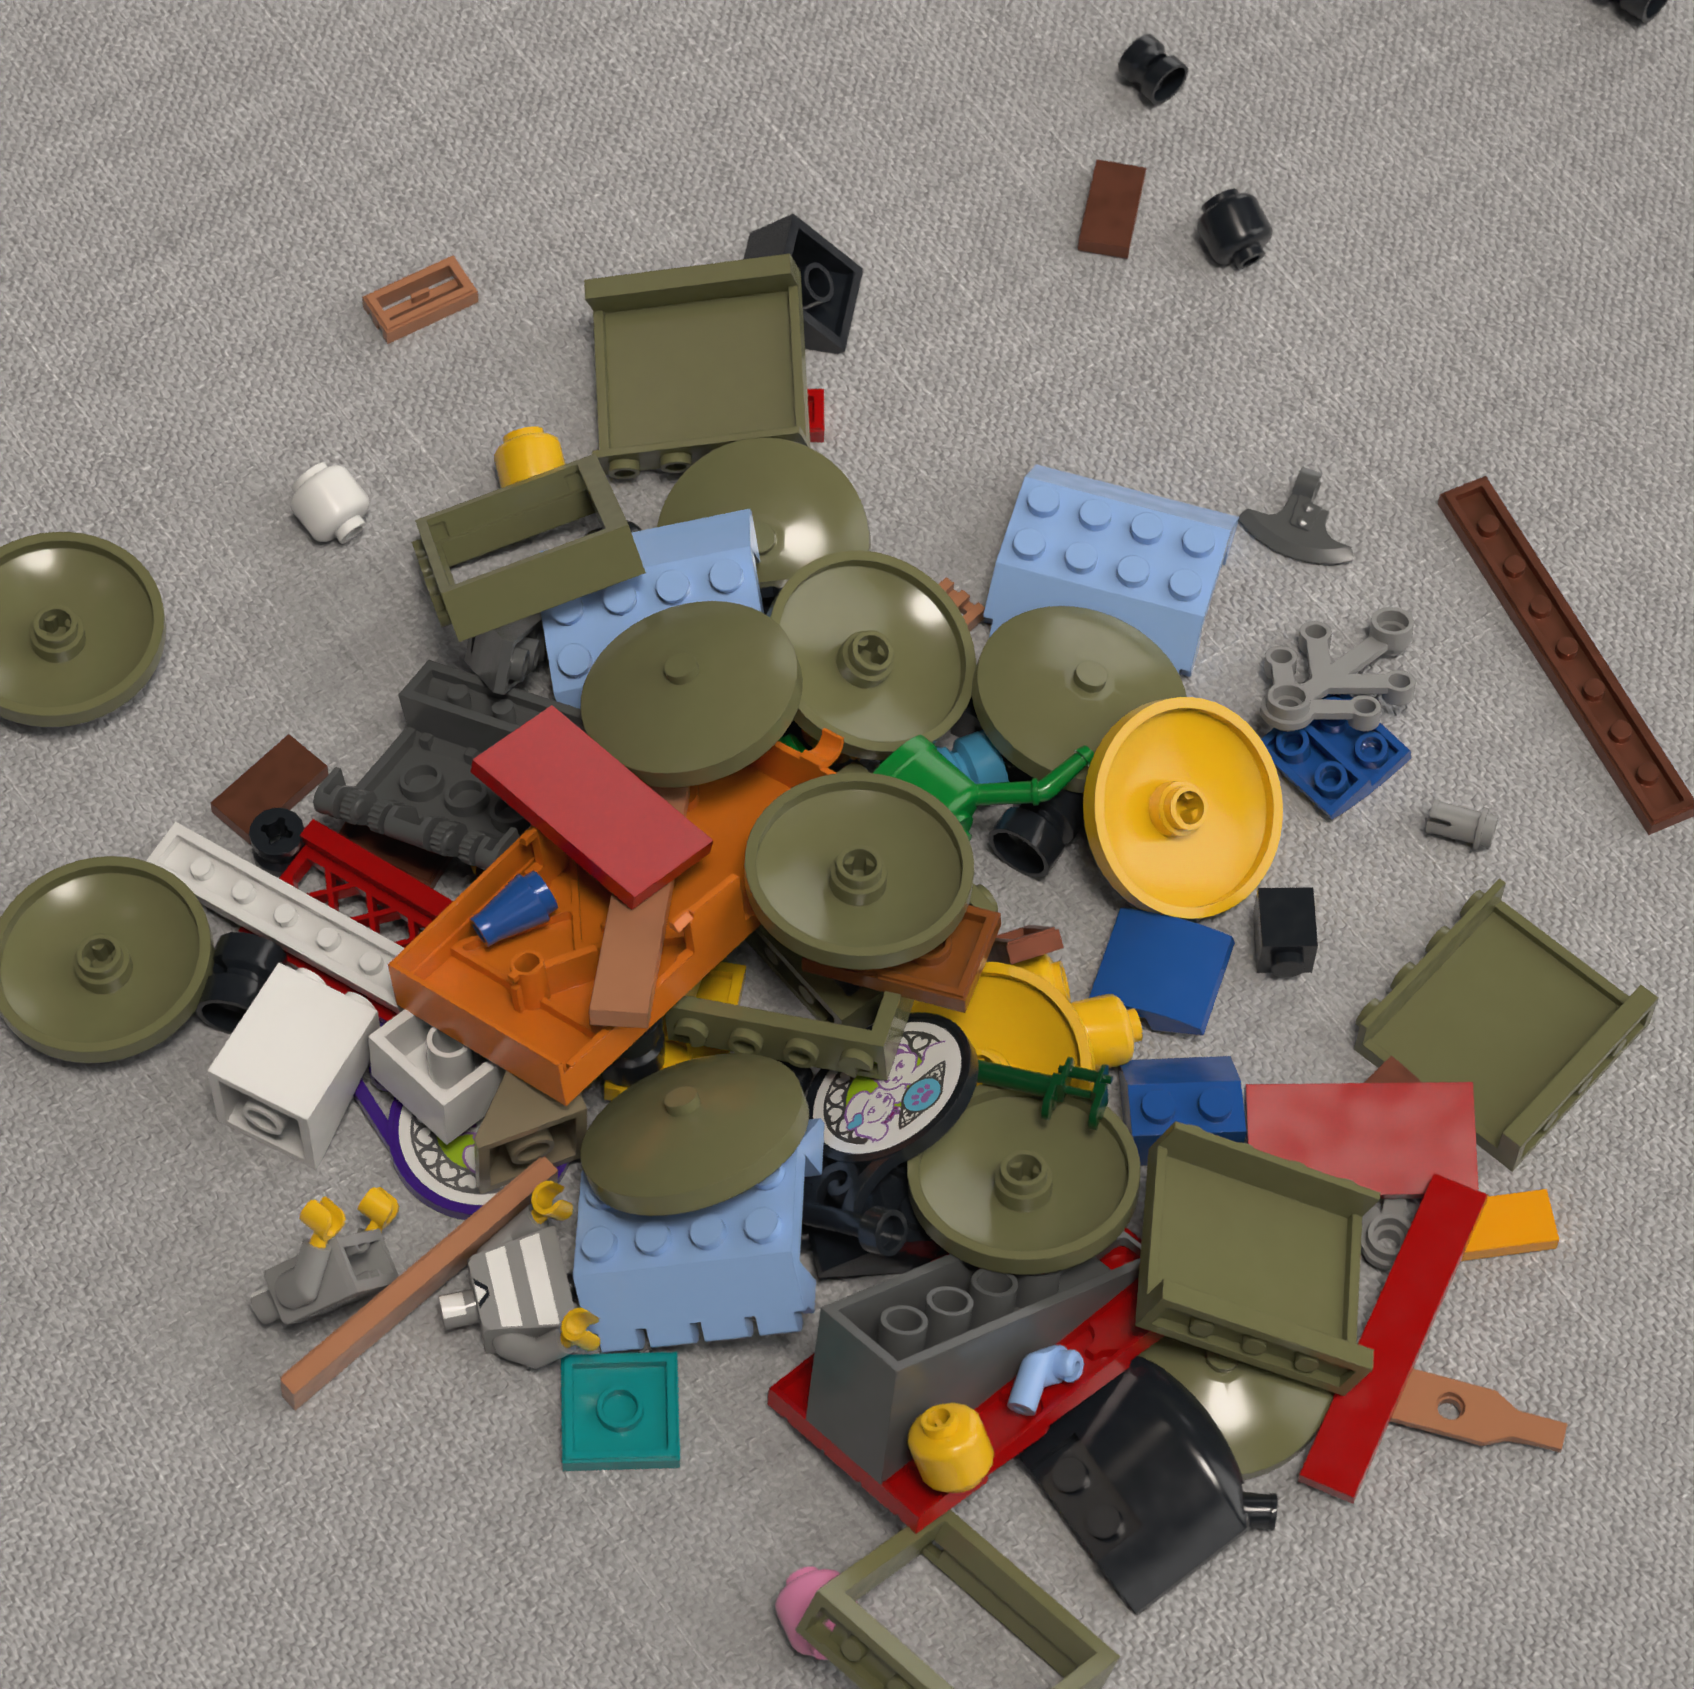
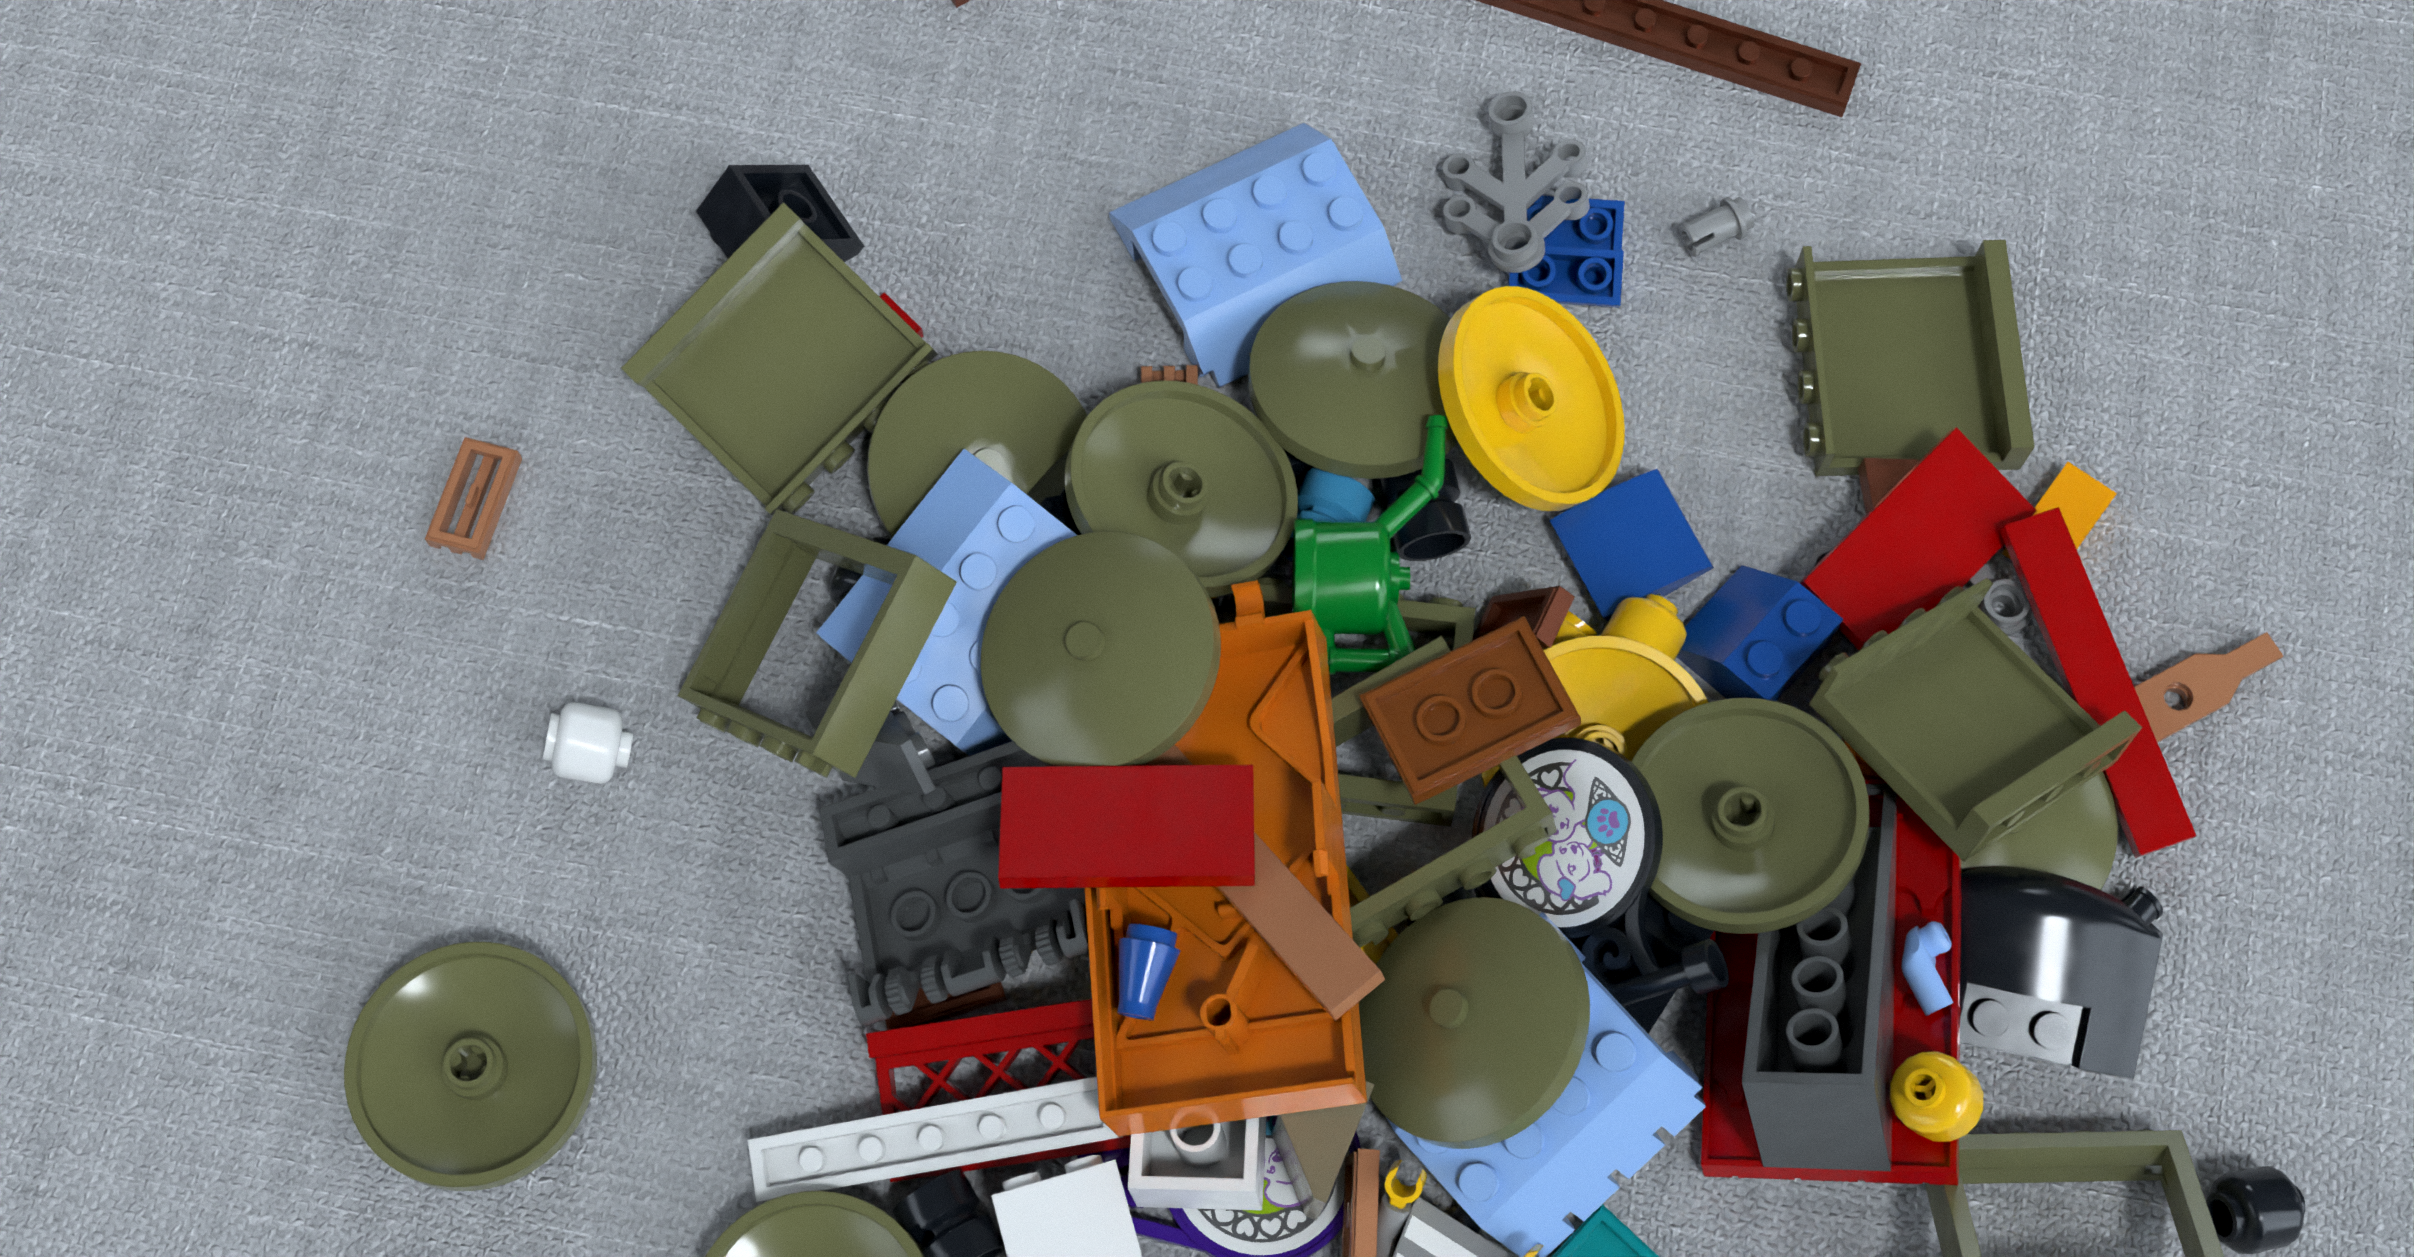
camera: 40 degrees left, 10 degrees up
copper tile [210,734,329,845] -> none
black wheel [249,808,305,877] -> none
yellow head [494,426,566,488] -> none
olive dish [744,772,974,970] -> none
dark green piece [977,1057,1113,1131] -> none
dark grey piece [1239,466,1353,565] -> none
black brick [1253,887,1318,977] -> none

